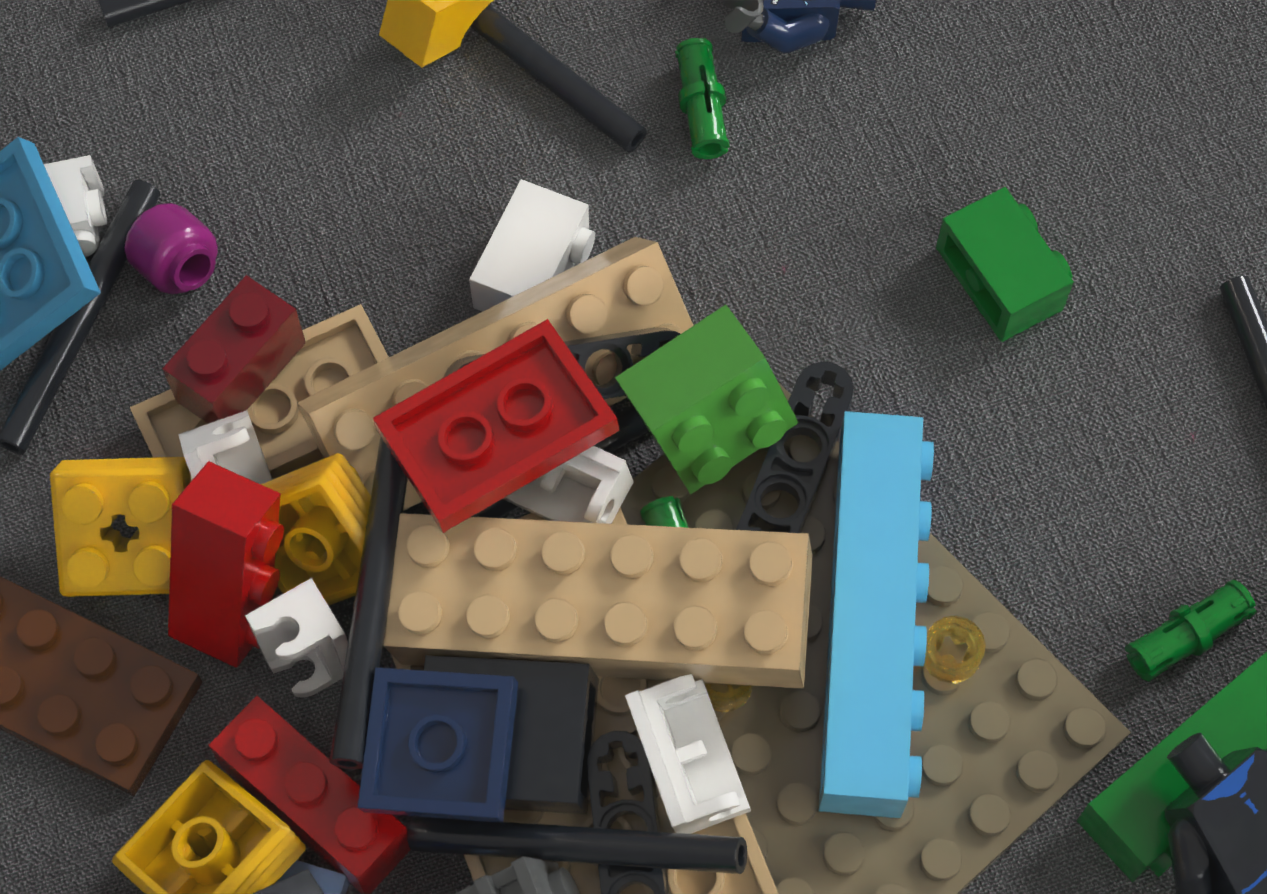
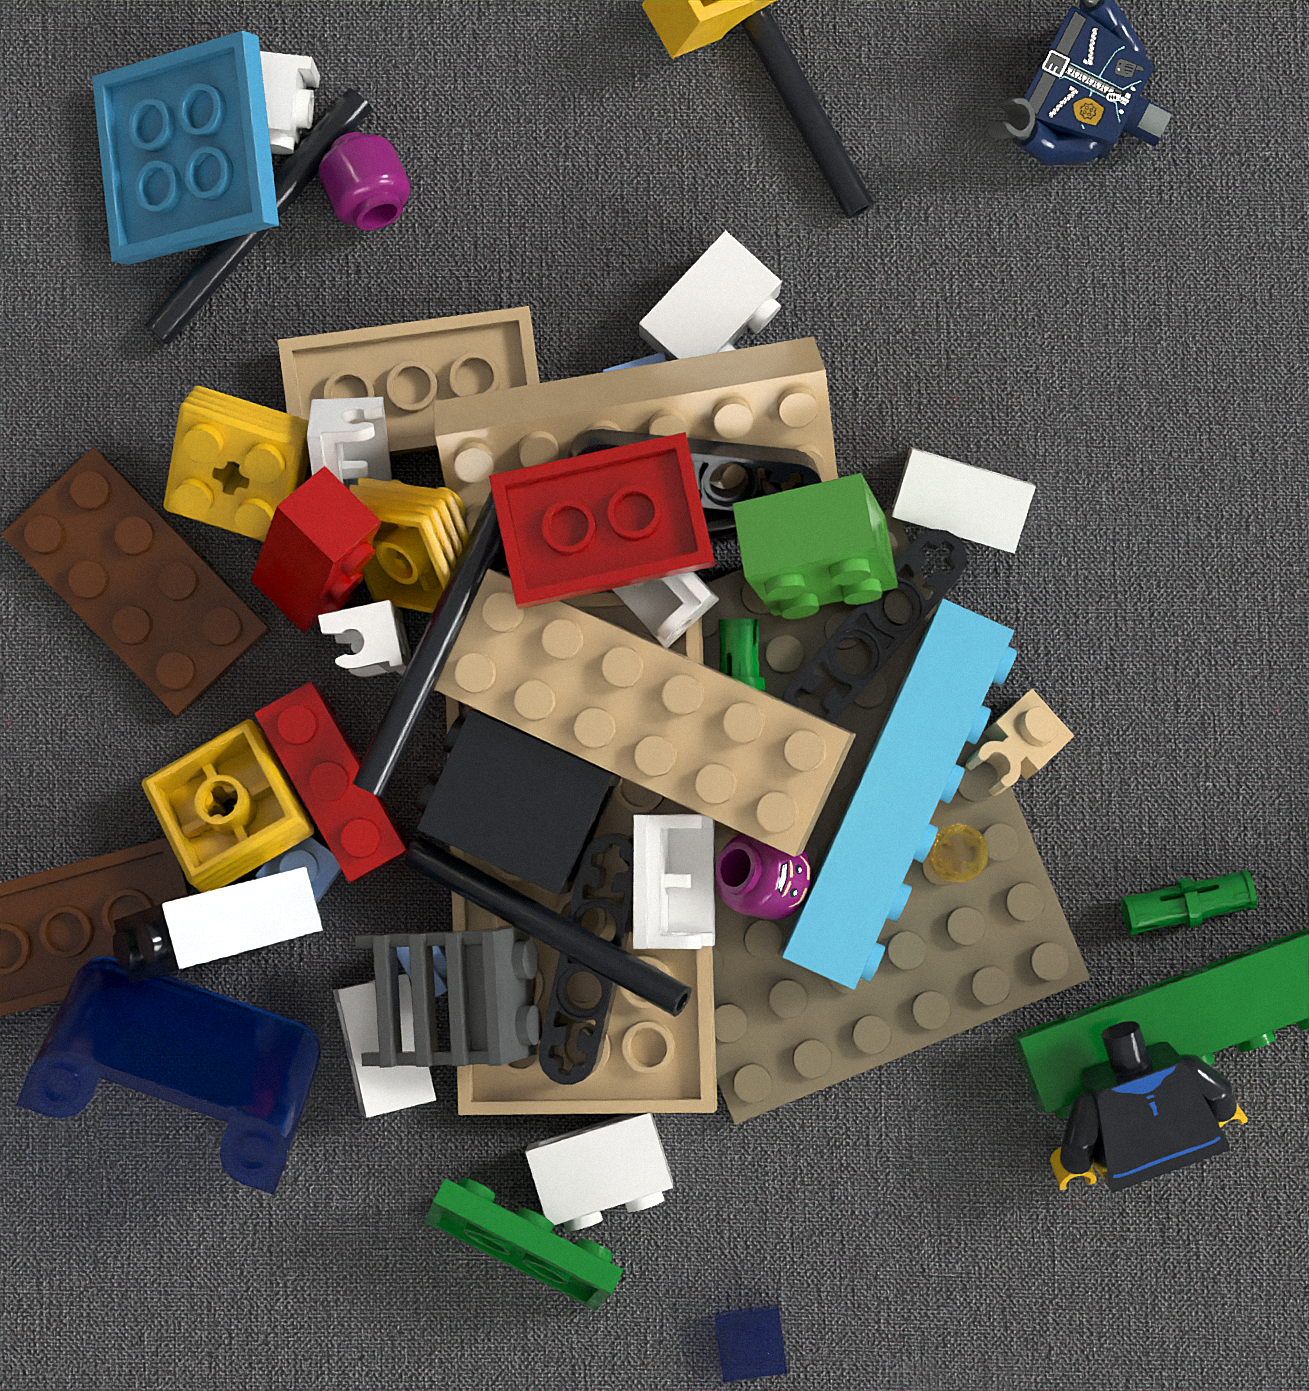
camera: 20 degrees right, 20 degrees up
dark red brick [162,275,306,424] -> none
dark blue plate [357,667,518,823] -> none
green pin [675,38,730,160] -> none
green brick [936,187,1074,342] -> none
none -> magenta head [715,832,812,920]
none -> white hinge [891,447,1036,554]
none -> tan plate [965,689,1074,796]

